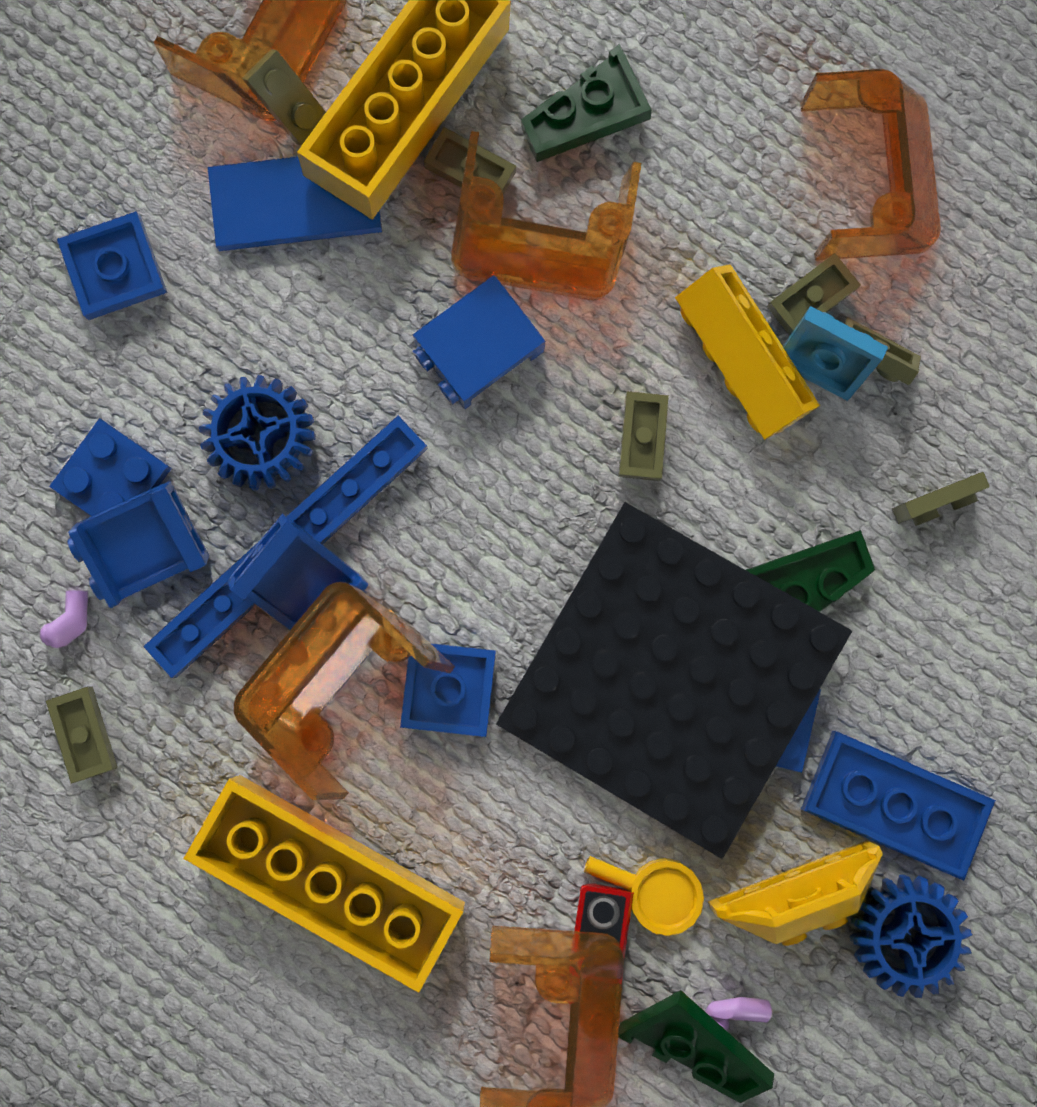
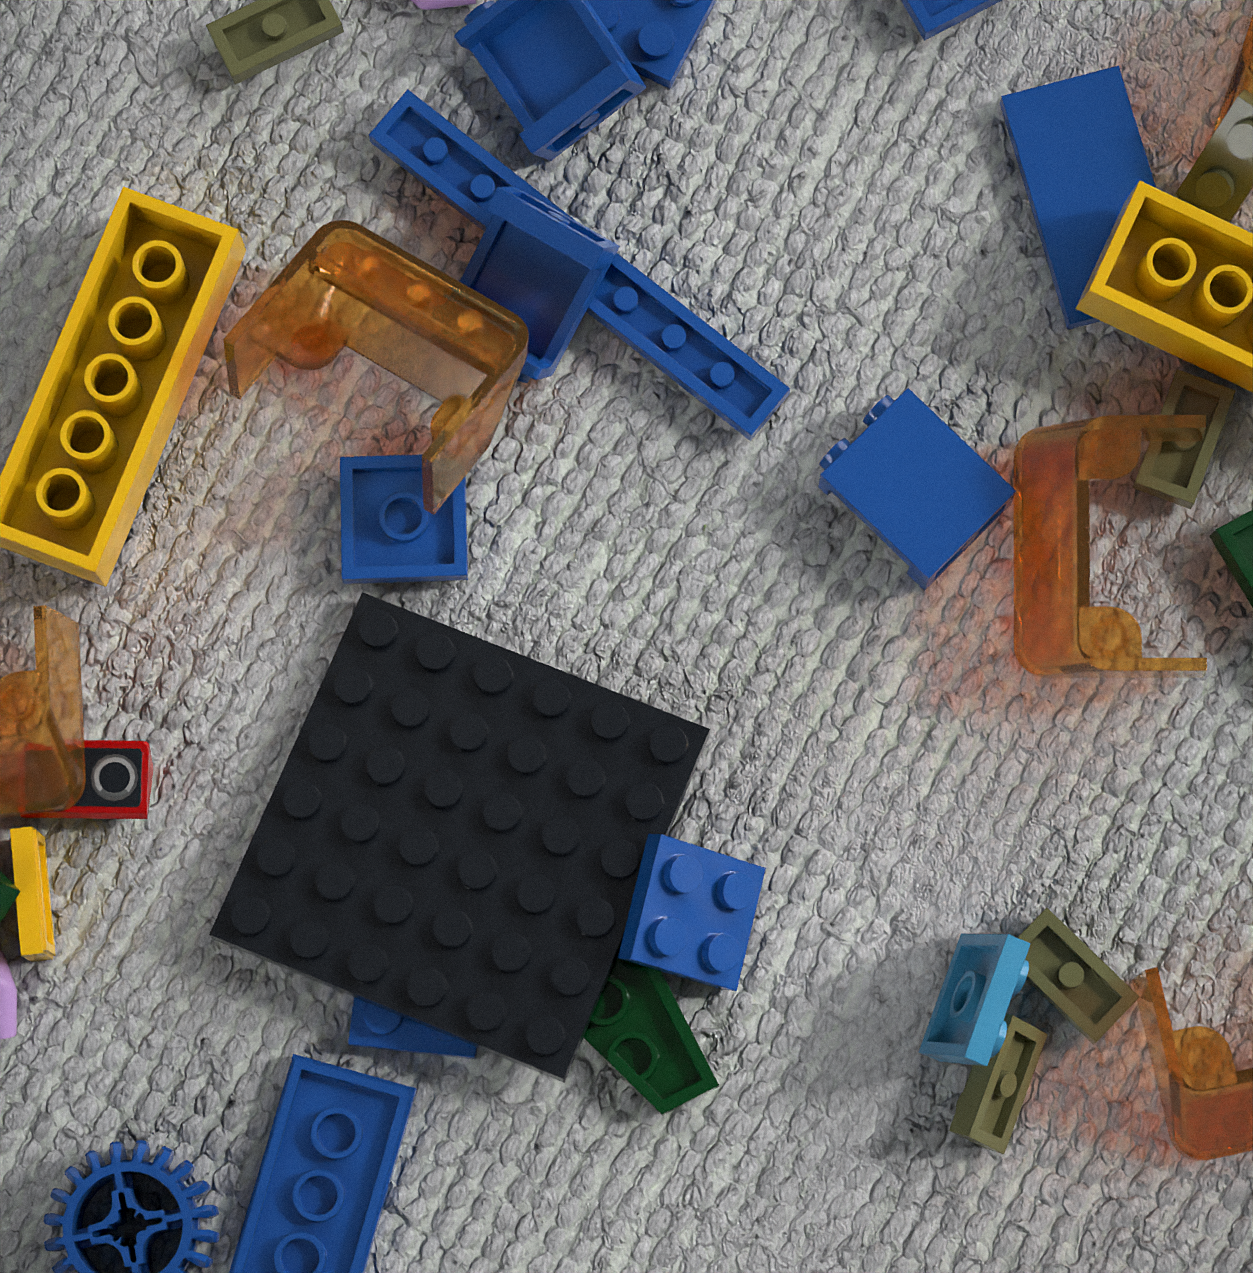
camera: 90 degrees right, 5 degrees down
blue gear [199,375,316,490] -> none
yellow piece [584,856,704,936] -> none
olive plate [618,391,669,481] -> none
yellow brick [675,264,820,440] -> none
yellow wedge [708,840,883,946] -> none
olive plate [892,472,990,526] -> none
none -> yellow tile [10,826,56,962]
none -> blue plate [618,834,766,991]

